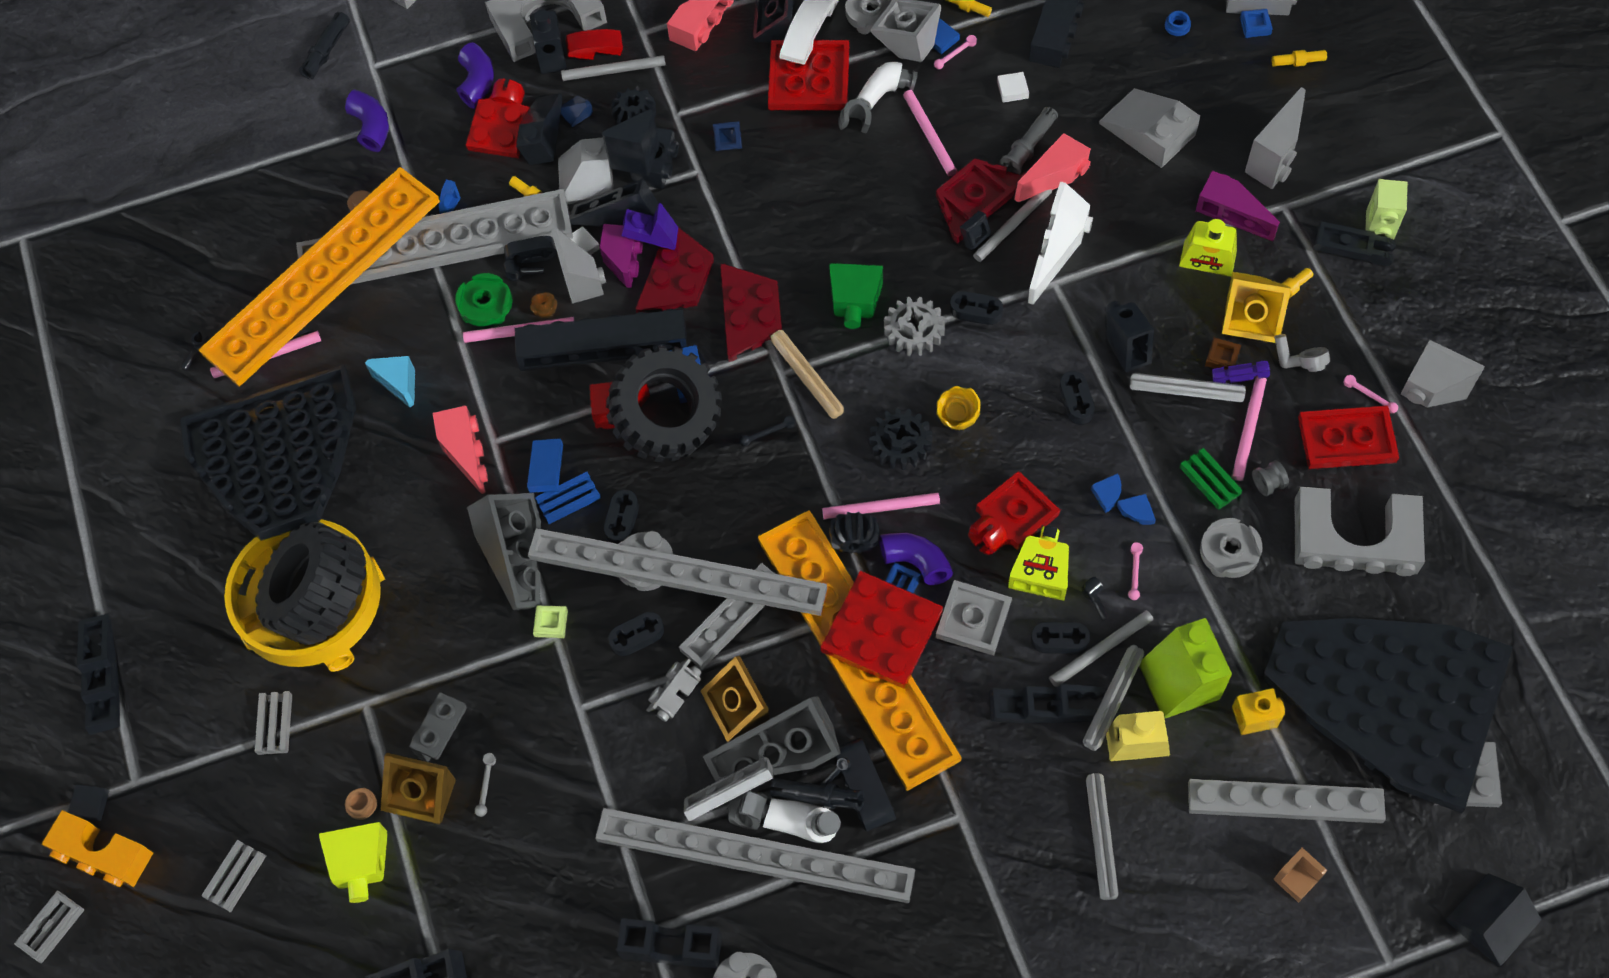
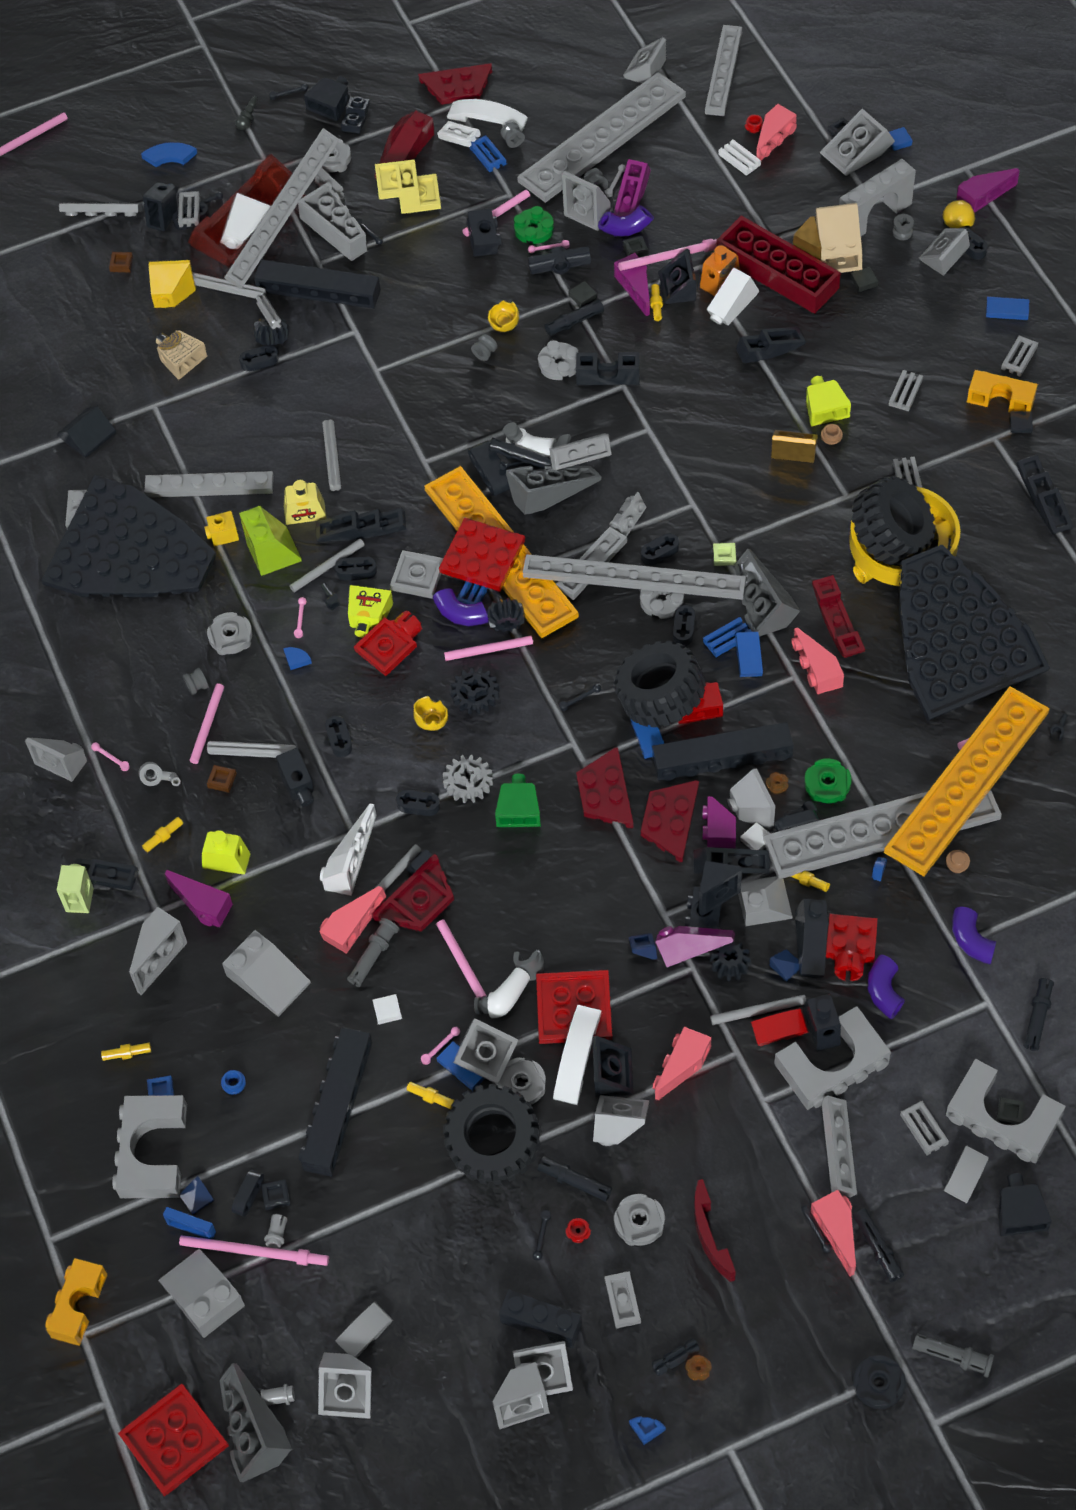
camera: 175 degrees right, 5 degrees down
medium azure slope [365,356,415,408] -> none
dark grey bracket [409,692,467,762] -> none
bright pink bar [463,317,575,343] -> none
light grey hinge [475,753,496,817] -> none
light grey plate [595,808,915,903] -> none
dark purple slope [621,203,678,250] -> none
pearl gold slope [701,656,770,743] -> none
tan axle [771,330,844,419] -> none
light grey axle [1083,645,1144,751] -> none
blue tile [1091,473,1121,513] -> none
green tile [1180,448,1242,510] -> none
dark purple axle [1212,361,1270,383] -> none
yellow slope [1222,272,1291,343] -> none
medium nougat panel [1273,848,1327,903] -> none
light grey arch [1295,487,1425,576] -> none
red plate [1298,406,1399,469] -> none
none -> slope [655,926,735,967]
none -> dark red slope [812,575,865,658]

